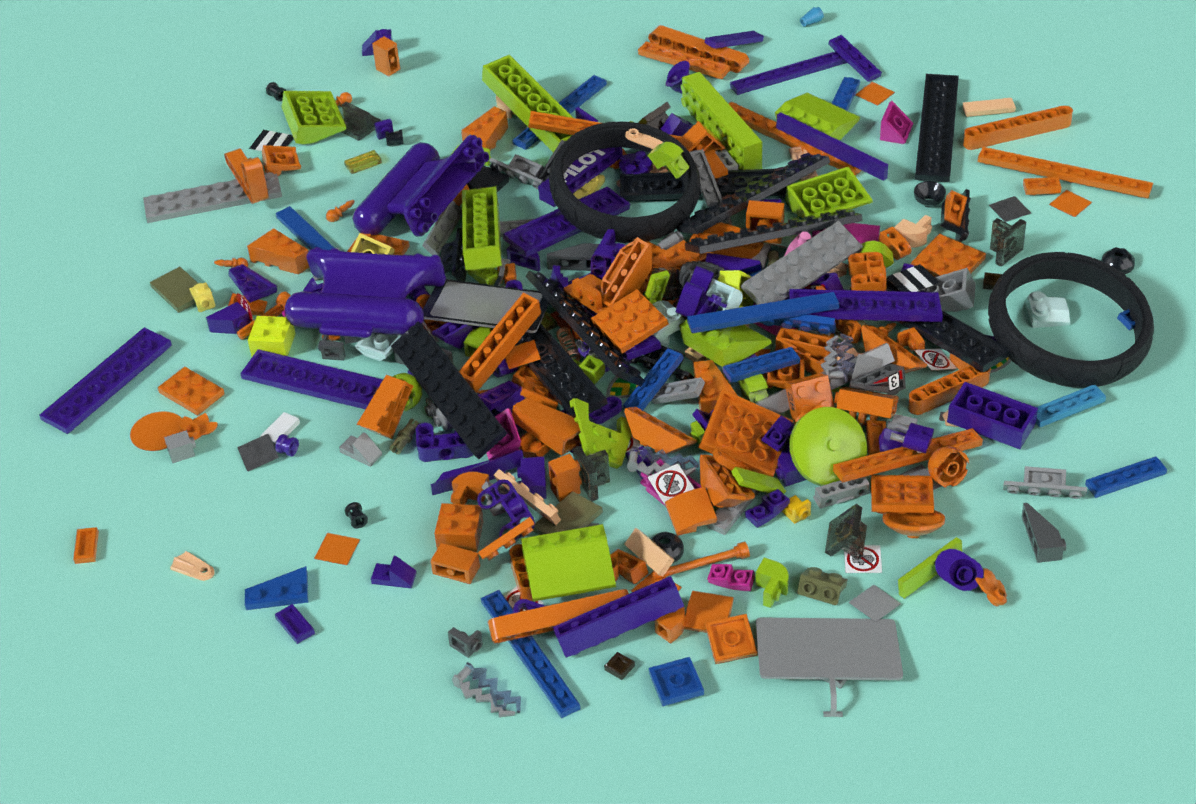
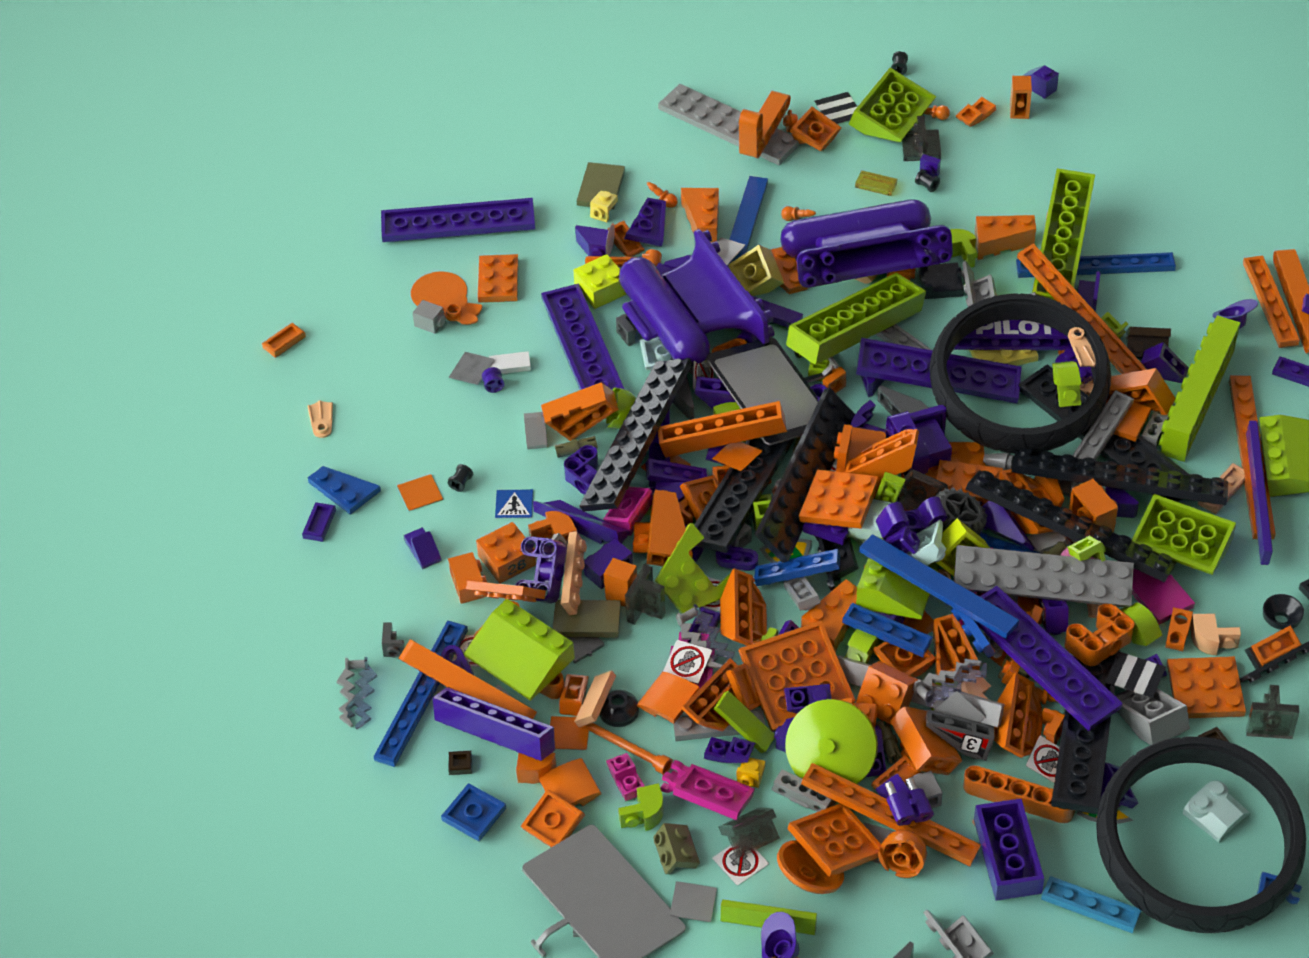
camera: 50 degrees right, 5 degrees up
light grey plate [422,201,462,255] -> none
none -> blue sticker [495,489,533,518]
none -> dark pink tile [660,760,755,820]
none -> orange slope [956,97,996,127]
none -> lime bracket [1068,536,1106,562]

